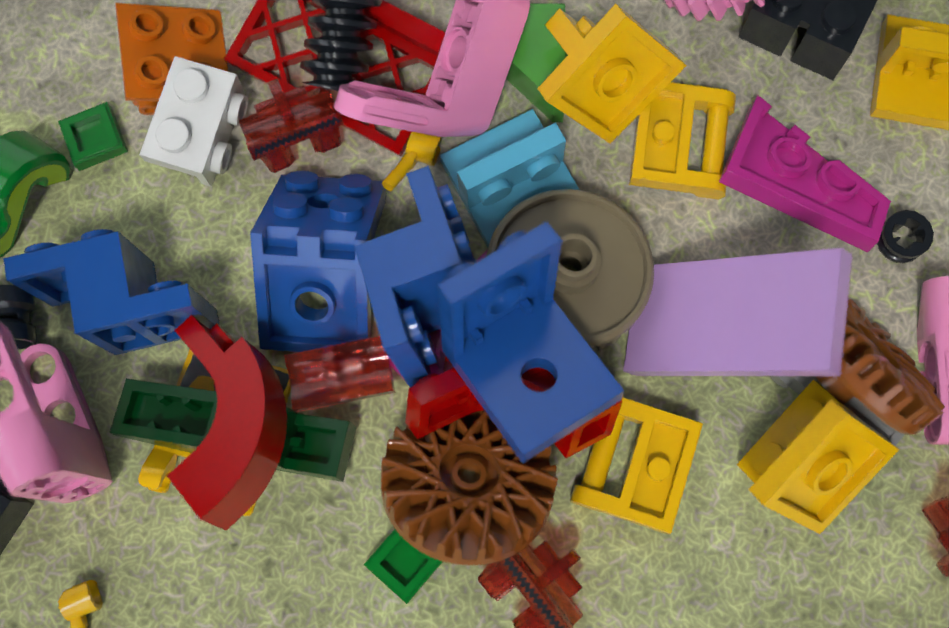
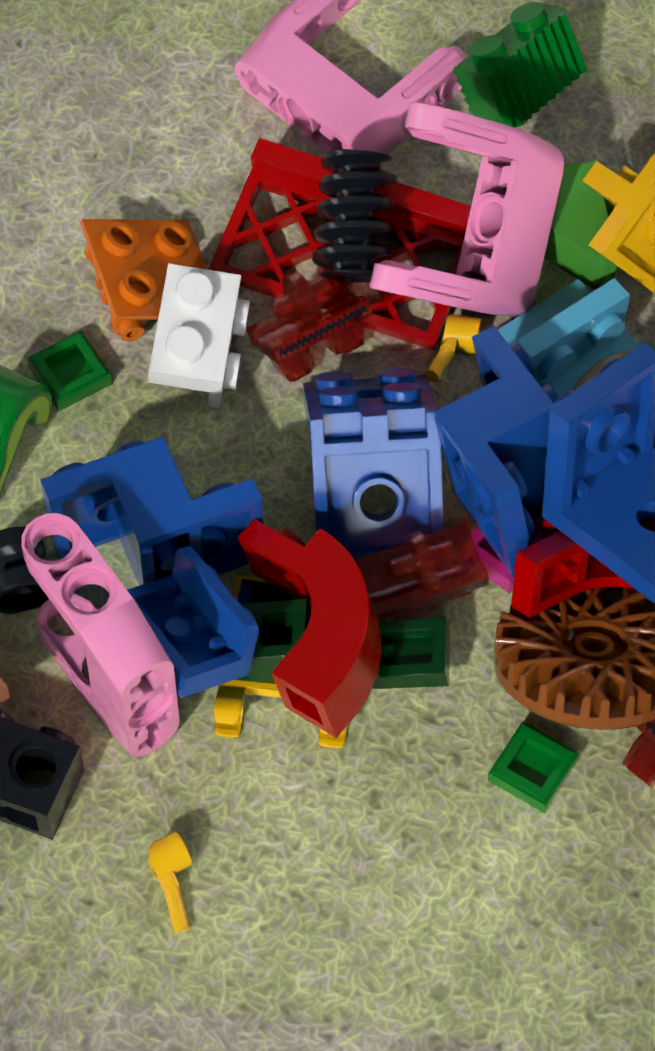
camera: 15 degrees left, 15 degrees down
none -> blue bracket [127,545,259,698]

